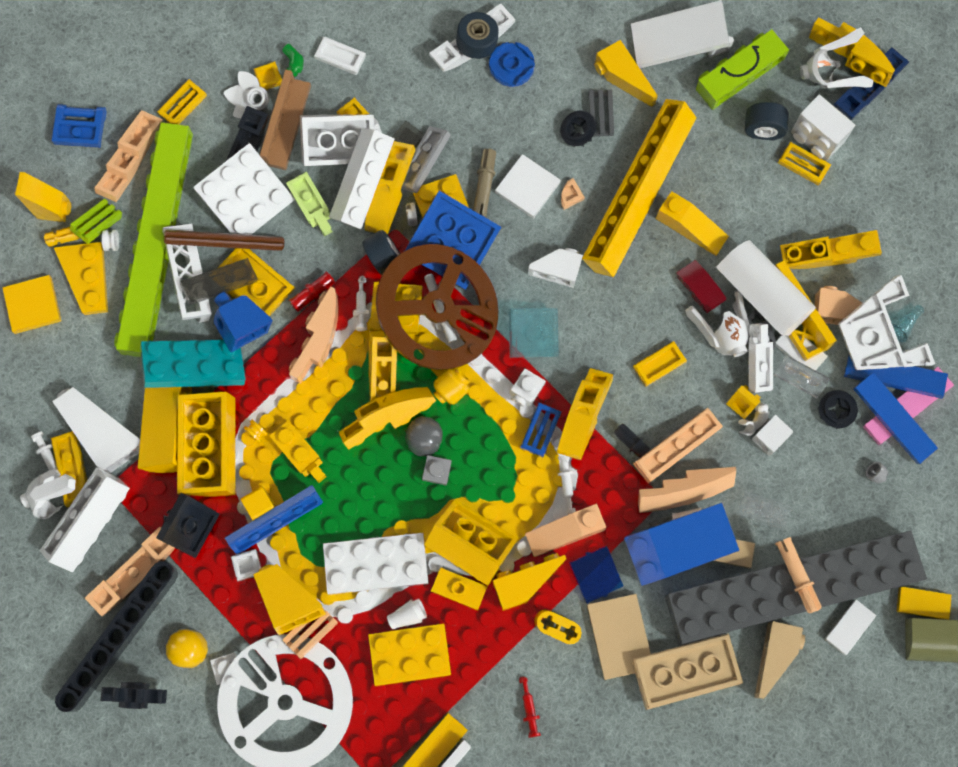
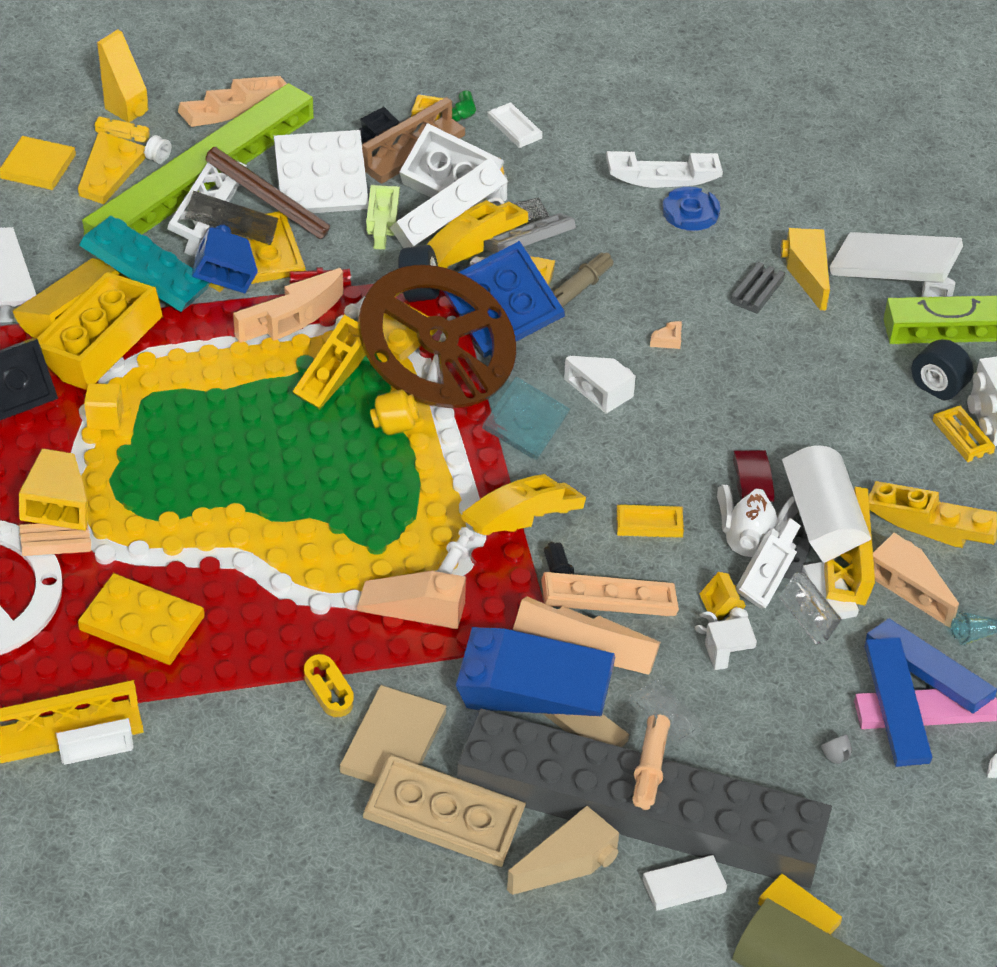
camera: 30 degrees right, 30 degrees down
blue plate [52,104,107,148] -> none
lime tile [70,198,122,244] -> none
yellow tile [157,79,207,125] -> none
white plate [224,71,269,118] -> none
blue tile [225,485,323,554] -> none
white tile [231,549,261,581] -> none
yellow bush [244,419,268,443] -> none
yellow hinge [269,420,326,483] -> none
white plate [323,533,429,595] -> none
yellow slope [339,387,436,450] -> none
white cone [387,599,427,630] -> none
dark grey hair [405,416,443,457] -> none
light grey plate [422,455,452,486] -> none
yellow slope [424,499,518,586] -> none
yellow plate [431,567,487,611] -> none
black wheel [456,12,499,59] -> none
yellow slope [493,553,566,611] -> none
white tile [495,154,561,219] -> none
white bracket [509,369,546,407] -> none
red piece [519,676,541,738] -> none
blue tile [520,403,561,458] -> none
black gear [560,110,597,148] -> none
clear blue piece [569,546,624,603] -> none
yellow brick [582,99,696,277] -> none
yellow slope [656,191,729,256] -> none
black gear [818,390,858,429] -> none
white wing [838,275,935,370] -> none

